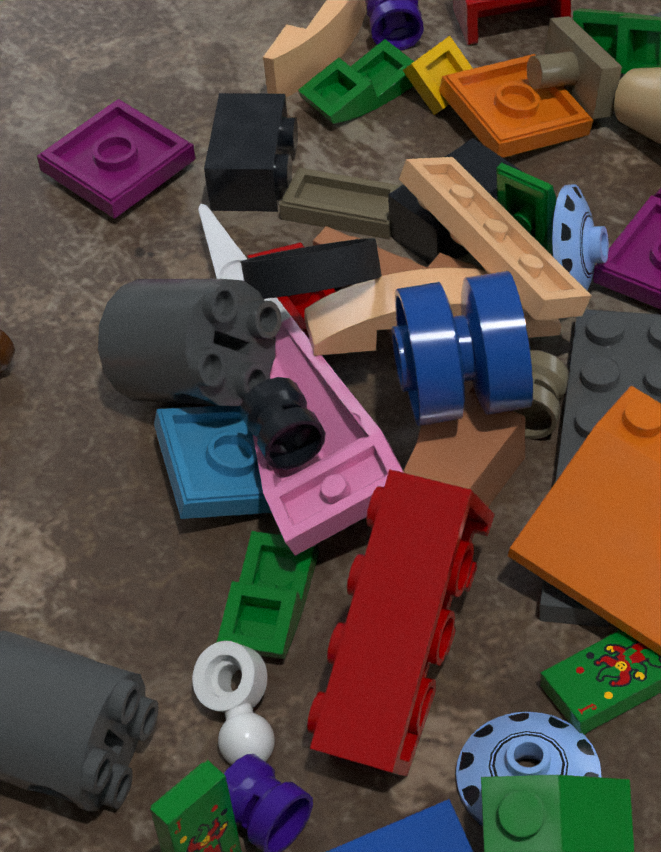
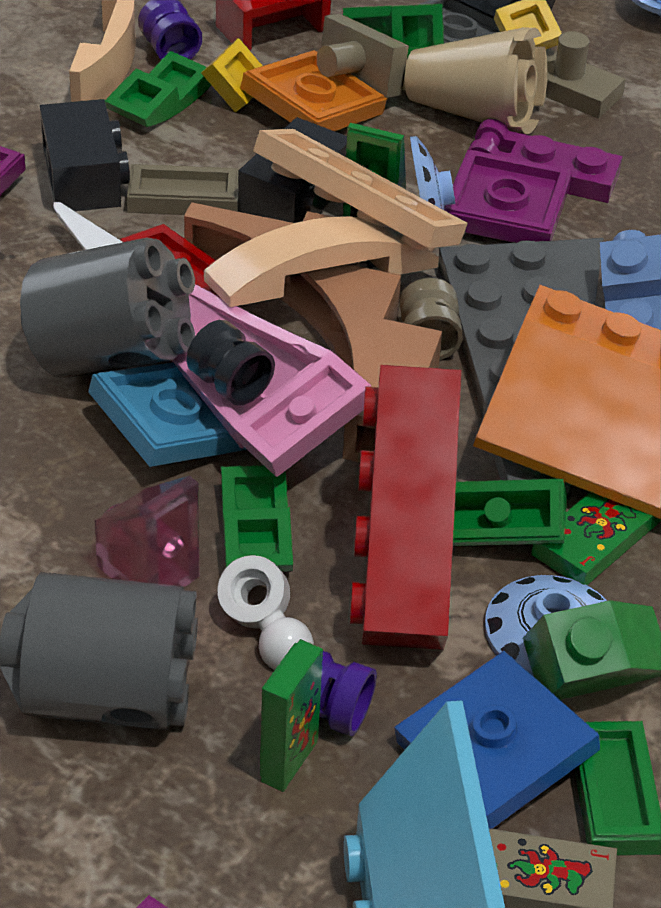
camera: 25 degrees left, 5 degrees down
black tyre [241,238,382,299] -> none
blue wheel [392,271,533,426] -> none
none -> clear pink slope [94,476,200,587]
none -> green slope [453,479,567,546]

